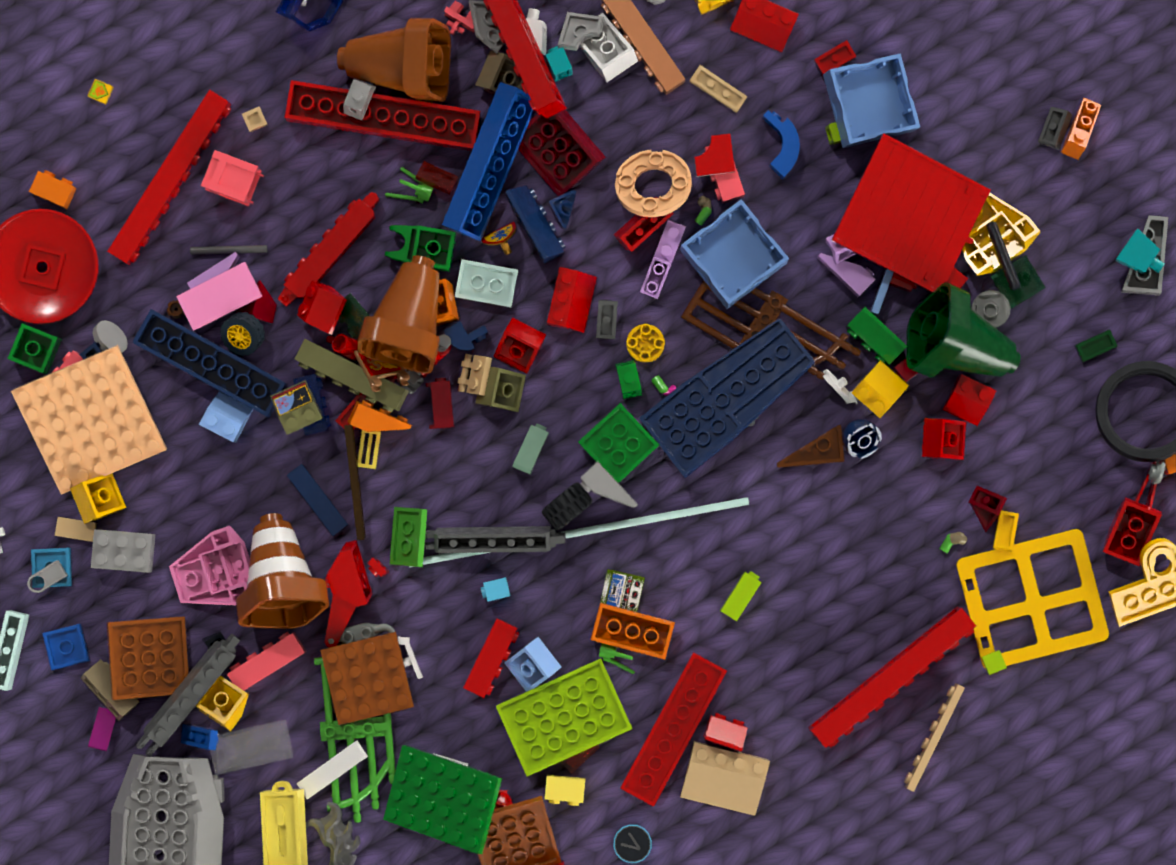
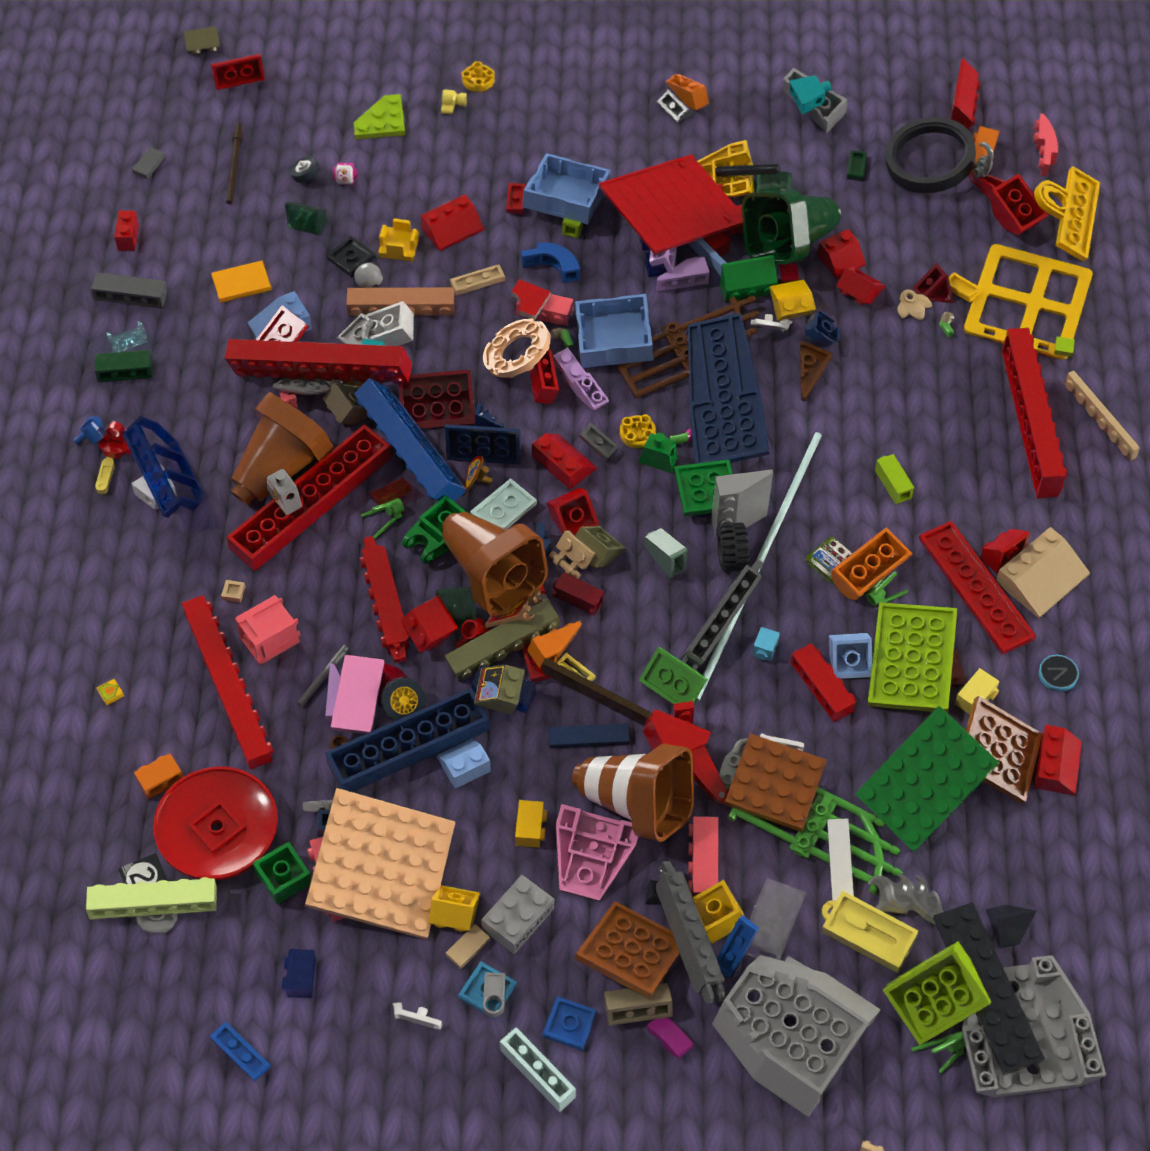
camera: 55 degrees left, 30 degrees down
none -> yellow brick [515,800,547,848]
none -> tan plate [898,290,932,321]

